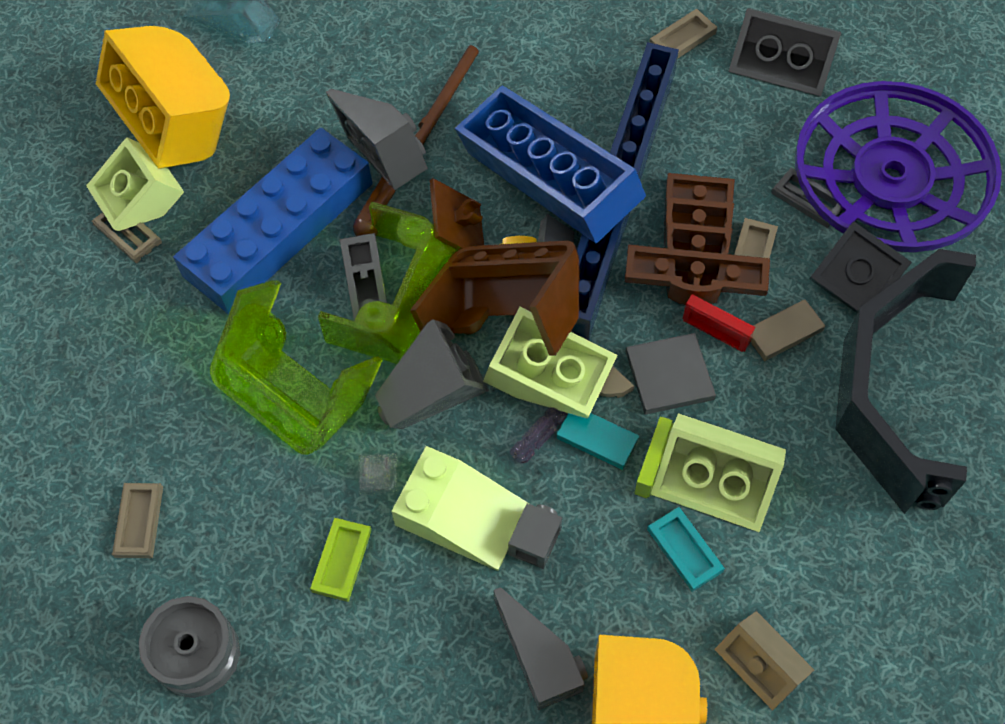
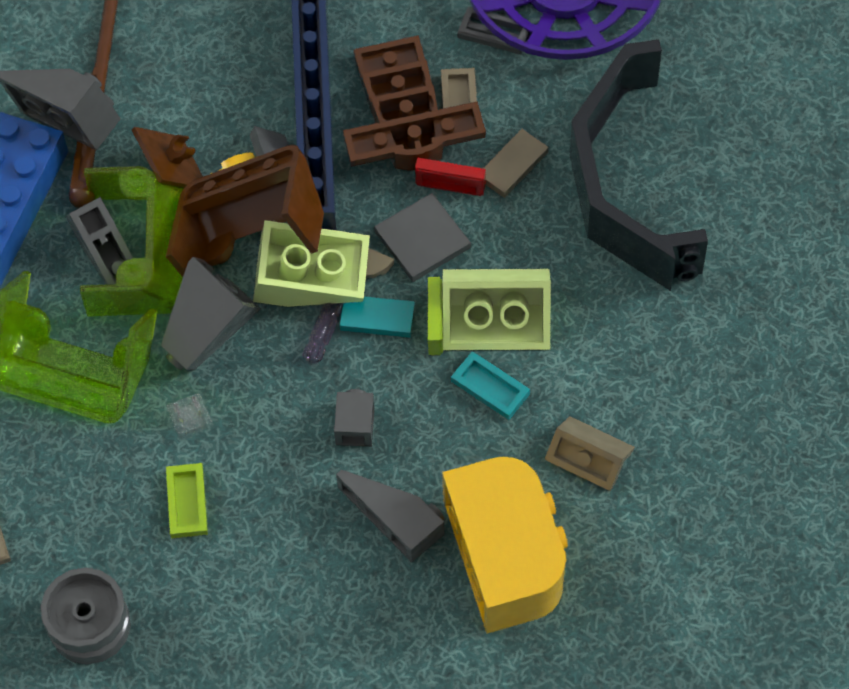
camera: 20 degrees left, 0 degrees up
yellowish green slope [392,446,529,571] -> none
blue brick [455,85,646,243] -> none
black hinge [809,221,912,313] -> none

